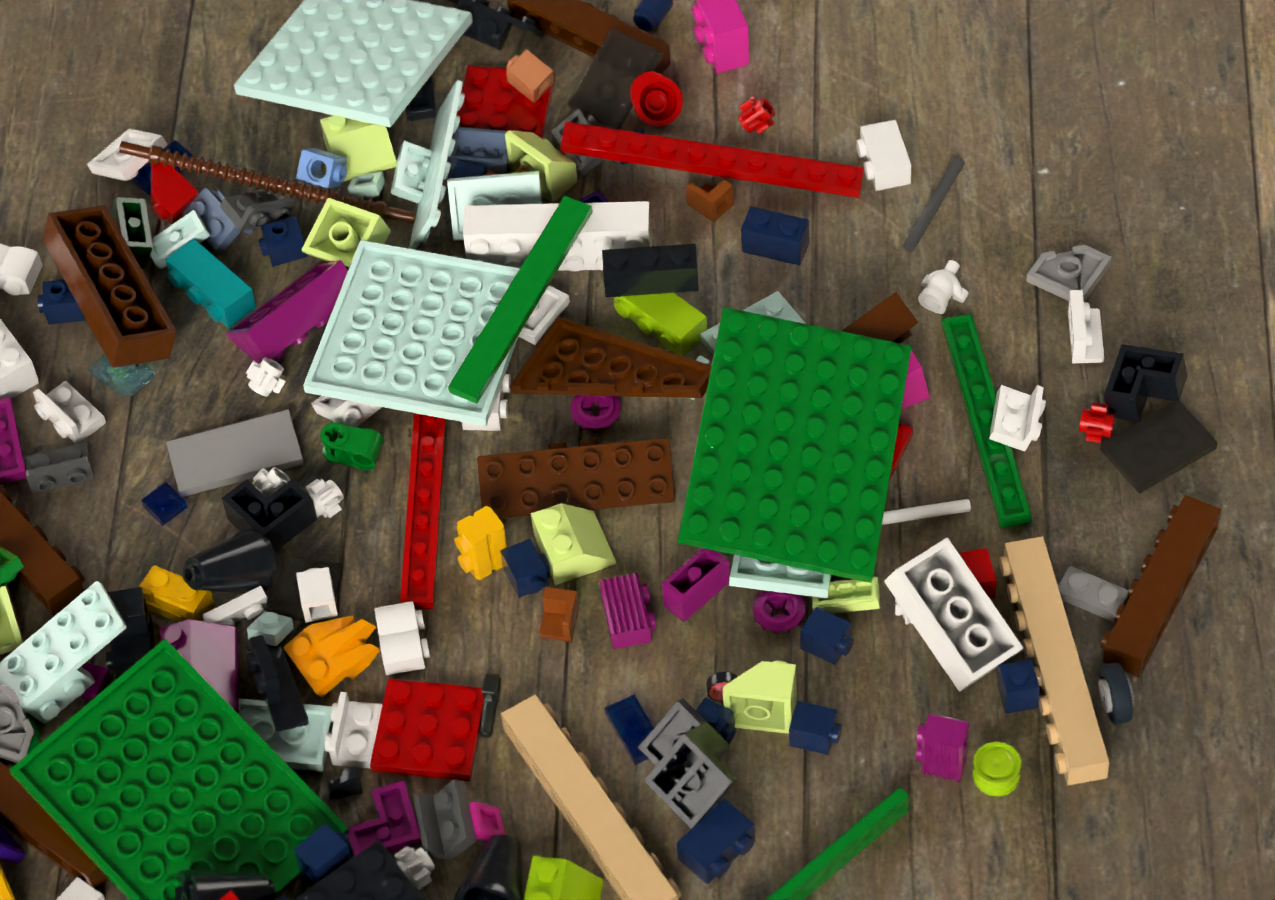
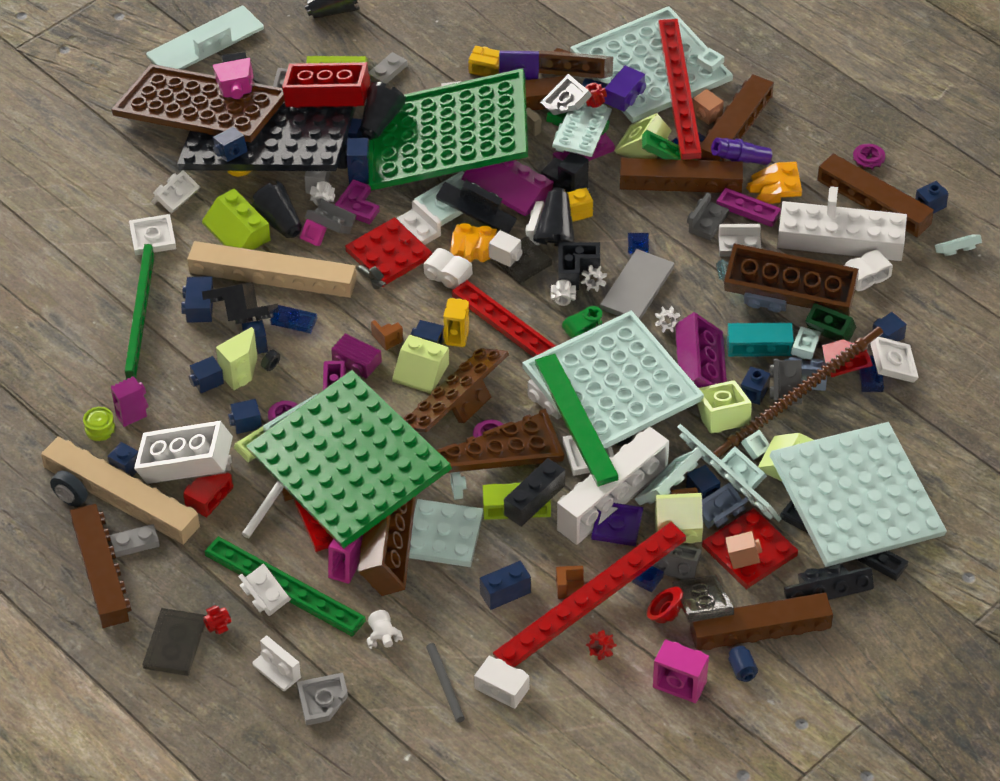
camera: 130 degrees right, 5 degrees down
light aqua plate [247,611,294,646] -> none
medium blue brick [296,148,347,188] -> none
black tile [328,766,363,800] -> none
black brick [1104,344,1187,422] -> none
none -> dark blue brick [872,312,907,342]

